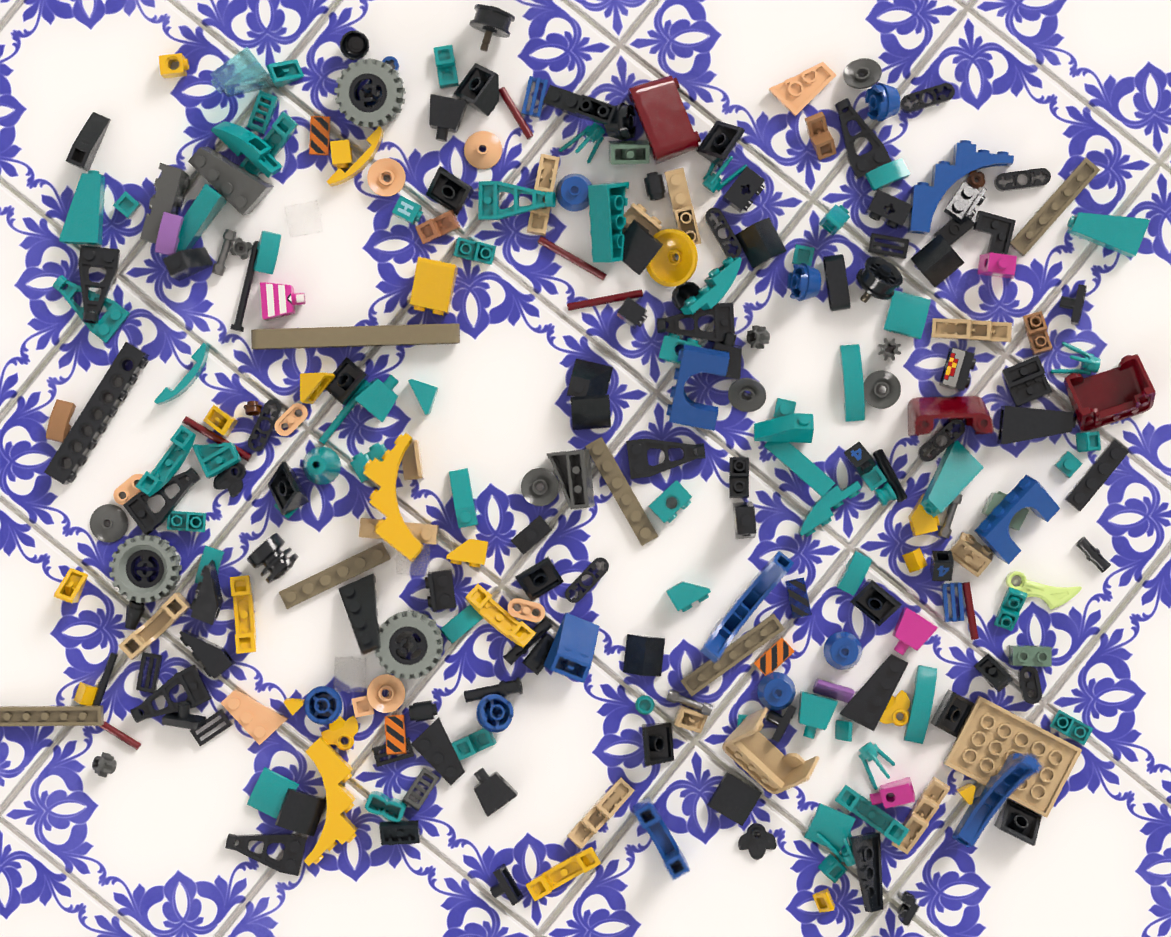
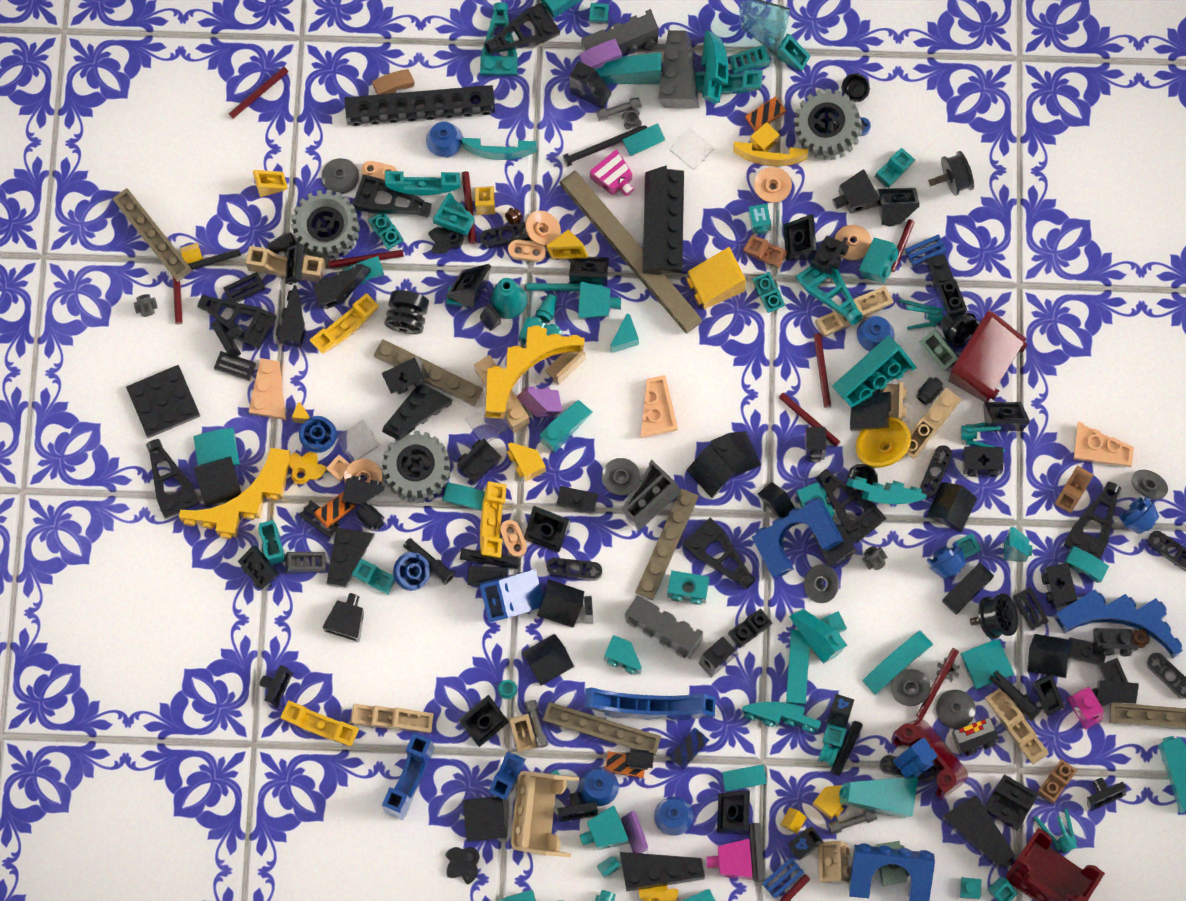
camera: 55 degrees right, 15 degrees down
none -> black plate [126,364,200,439]
none -> black tile [285,244,304,285]
none -> dark red bar [328,249,404,268]
none -> black slope [341,476,385,506]
none -> black brick [381,356,429,395]
none -> blue cone [426,122,463,158]
none -> black slope [480,304,501,331]
none -> blue brick [488,751,526,800]
none -> medium lavender slope [517,387,562,418]
none -> light nougat dish [525,211,561,246]
none -> teal cone [536,294,557,323]
none -> black slope [536,579,585,628]
none -> black tile [584,596,593,624]
none -> dark grey wedge [625,595,703,659]
none -> black brick [625,749,654,770]
none -> light nougat wing [640,375,678,439]
none -> black slope [642,165,684,275]
none -> dark grey axle [749,823,765,882]
none -> black slope [757,482,795,518]
none -> black bracket [810,235,849,275]
none -> teal brick [859,237,899,284]
none -> blue brick [893,738,937,778]
none -> dark red bar [916,647,959,719]
none -> dark grey dish [936,690,976,729]
none -> black pin [989,670,1043,721]
none -> black slope [1032,674,1064,716]
none -> black slope [1097,680,1139,704]

